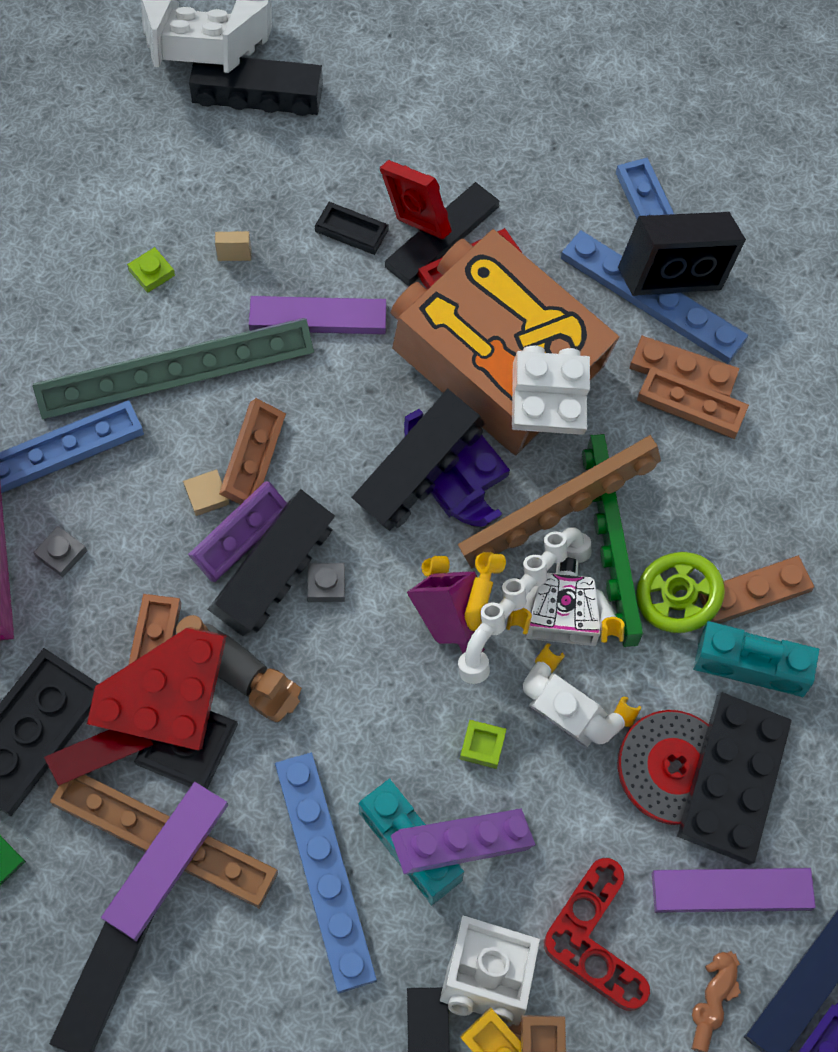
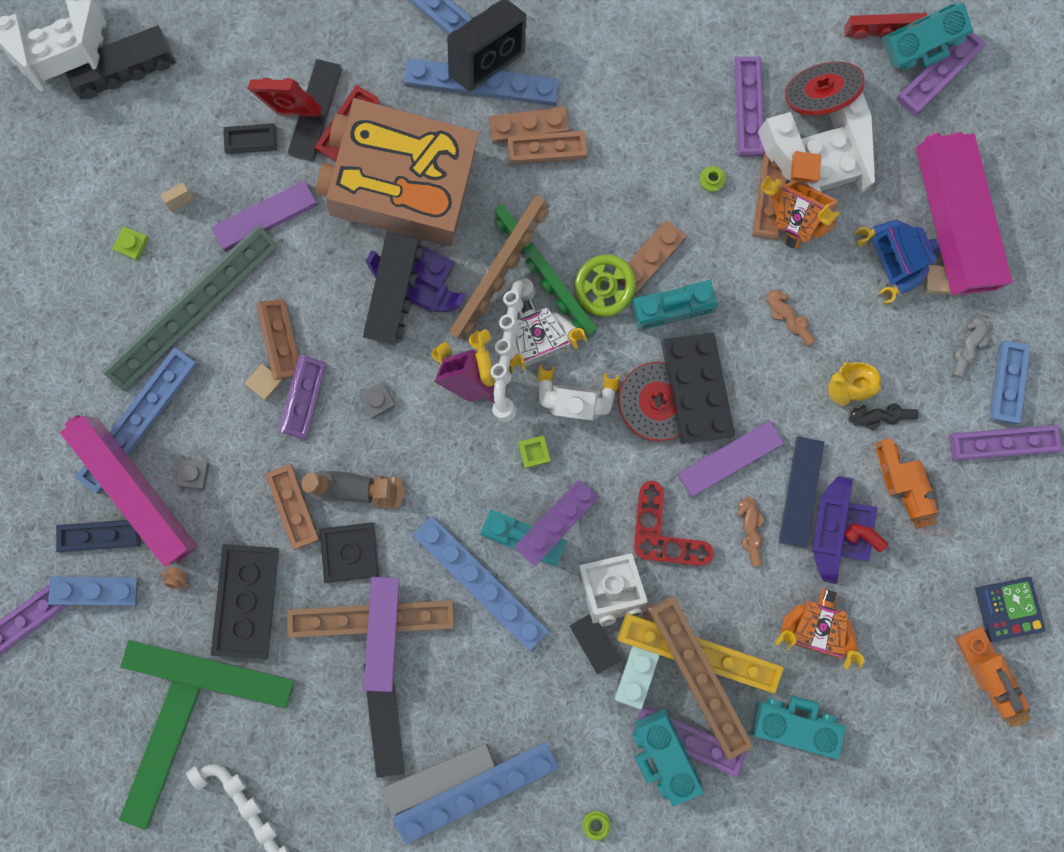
camera: 25 degrees left, 15 degrees up
dark red sticker [44,729,153,786] -> none
red plate [87,627,227,750] -> none
black brick [207,489,335,636] -> none
white plate [512,346,590,435] -> none

